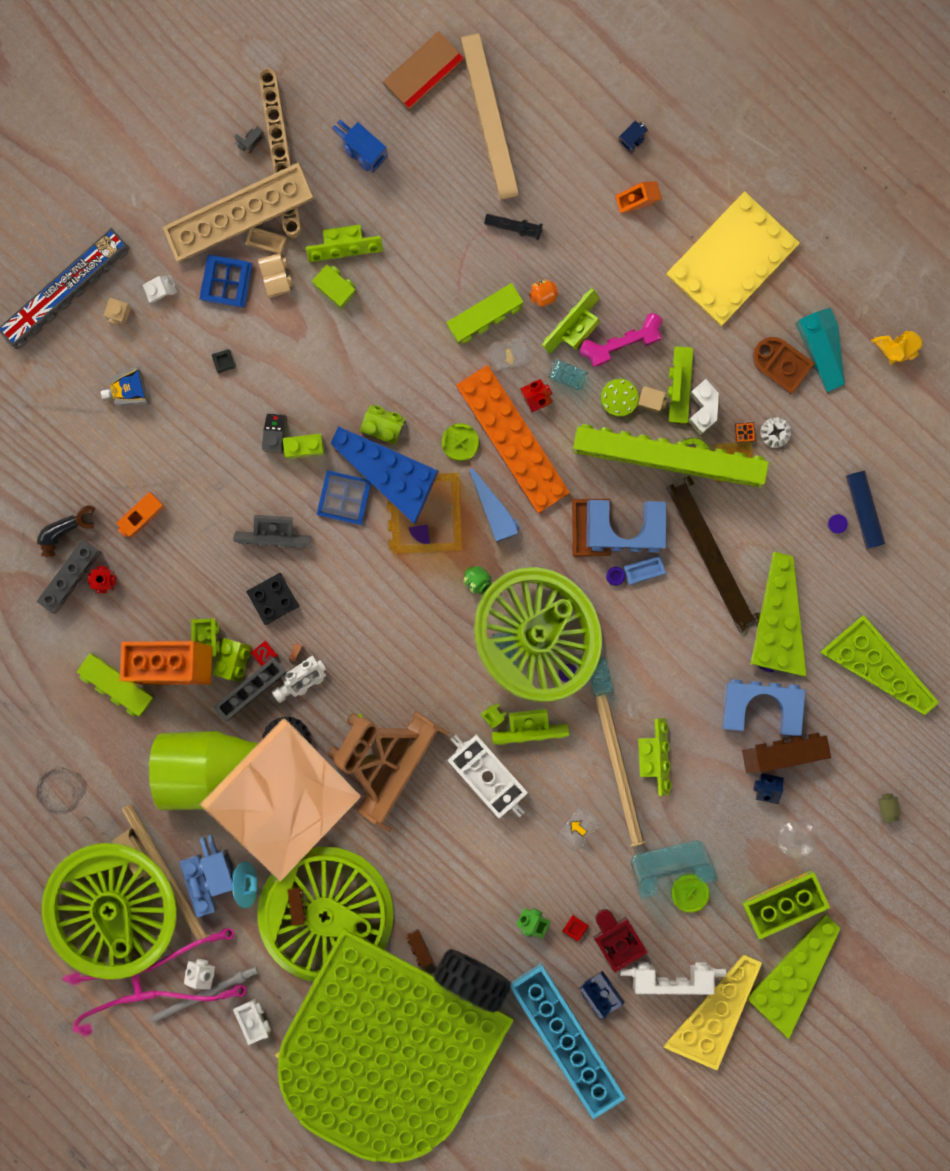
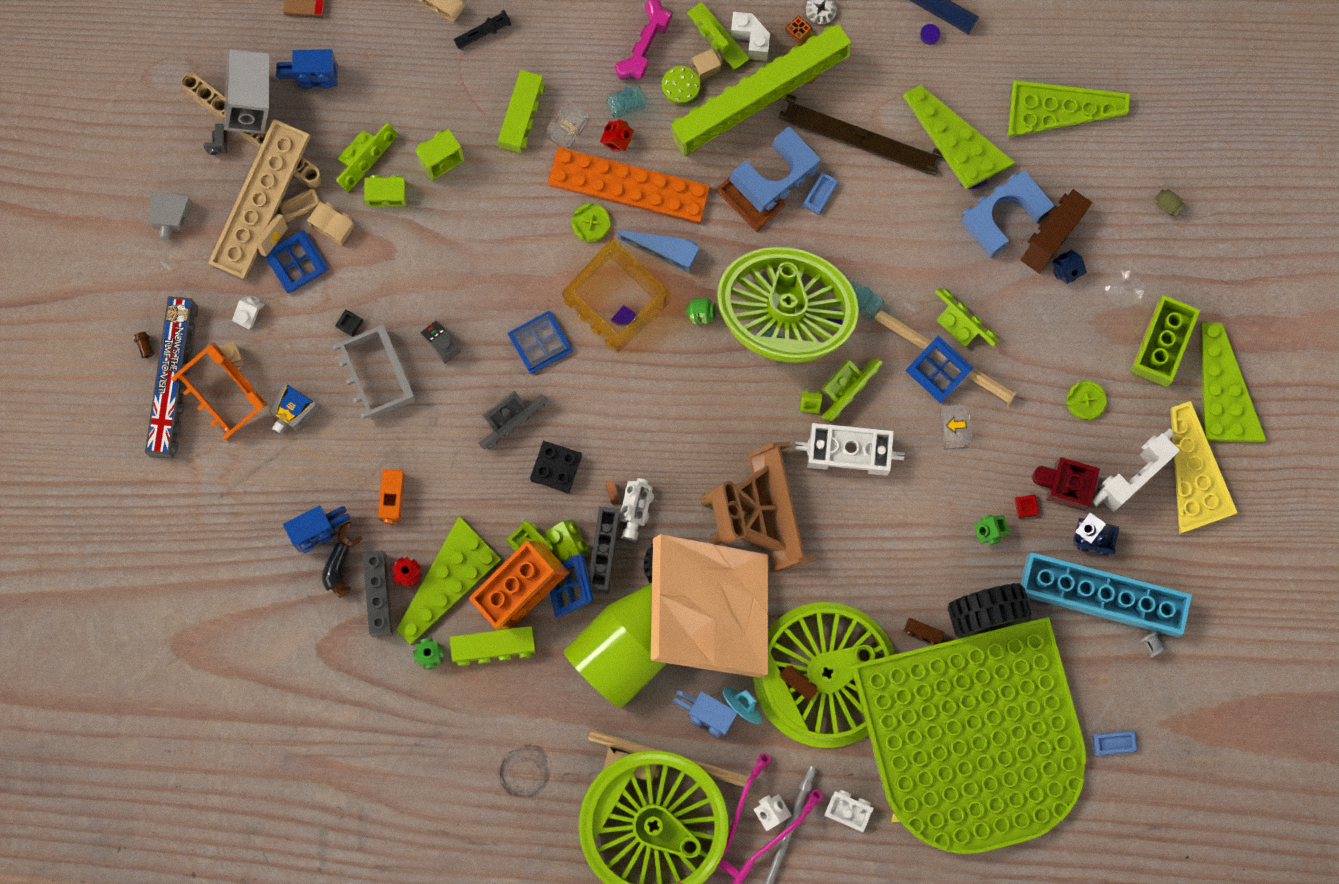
camera: 45 degrees left, 10 degrees down
medium blue piece [179,854,217,917] -> none
red tile [251,640,278,666] -> none
lime brick [283,433,325,459] -> none
blue wing [331,426,439,524] -> none
lime bracket [360,405,406,445] -> none
orange head [529,279,559,307] -> none
lime bracket [542,288,601,354] -> none
dark purple tile [606,567,625,586] -> none
clear light blue windscreen [631,840,718,899] -> none
none -> reddish brown pin [134,332,154,359]
none -> light grey torso [150,192,192,241]
none -> orange hinge [171,342,268,440]
none -> light grey brick [224,49,269,134]
none -> tan tile [255,213,288,257]
none -> blue brick [283,505,350,553]
none -> light grey hinge [332,324,416,420]
none -> lime wing [396,516,501,645]
none -> bright green brick [413,638,444,669]
none -> lime brick [415,128,465,181]
none -> blue piece [549,553,594,618]
none -> blue piece [905,335,974,403]
none -> brick [1076,513,1111,548]
none -> medium blue tile [1092,730,1138,756]
none -> light grey bush [1140,631,1167,658]

